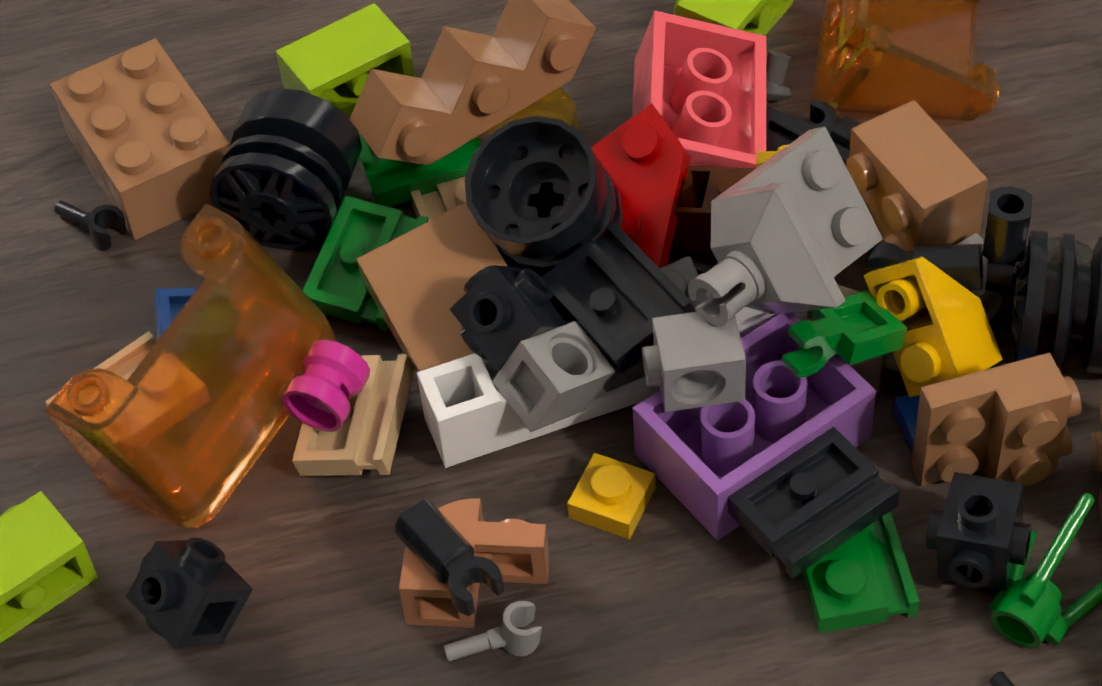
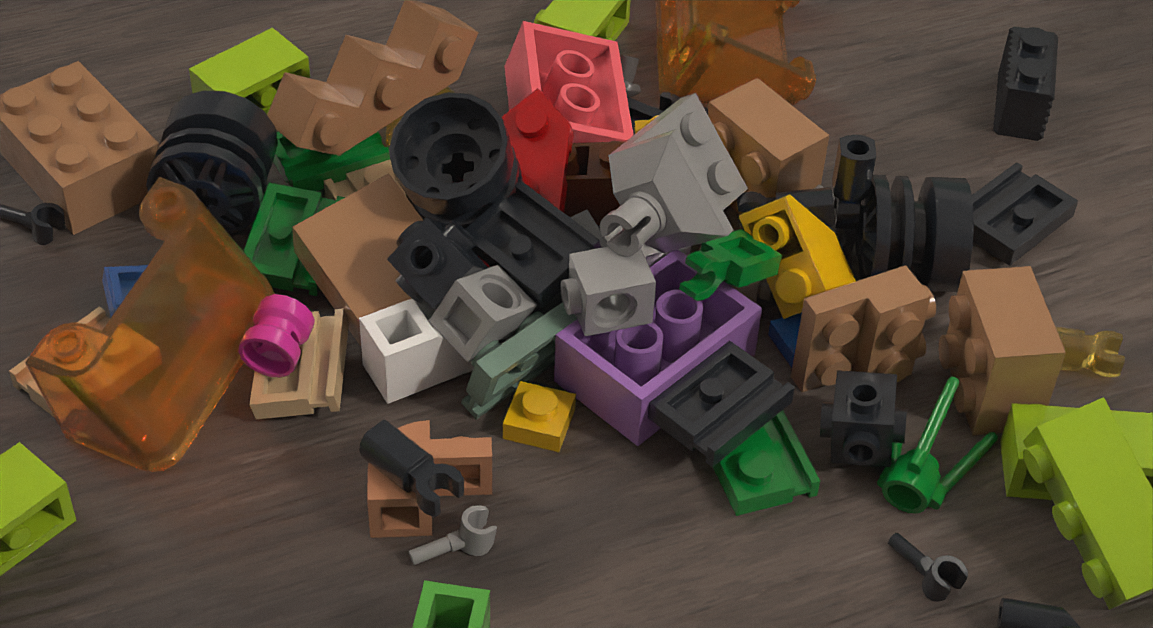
camera: 15 degrees left, 5 degrees down
black brick [126,537,253,648] -> none
none -> sand green plate [461,302,577,420]

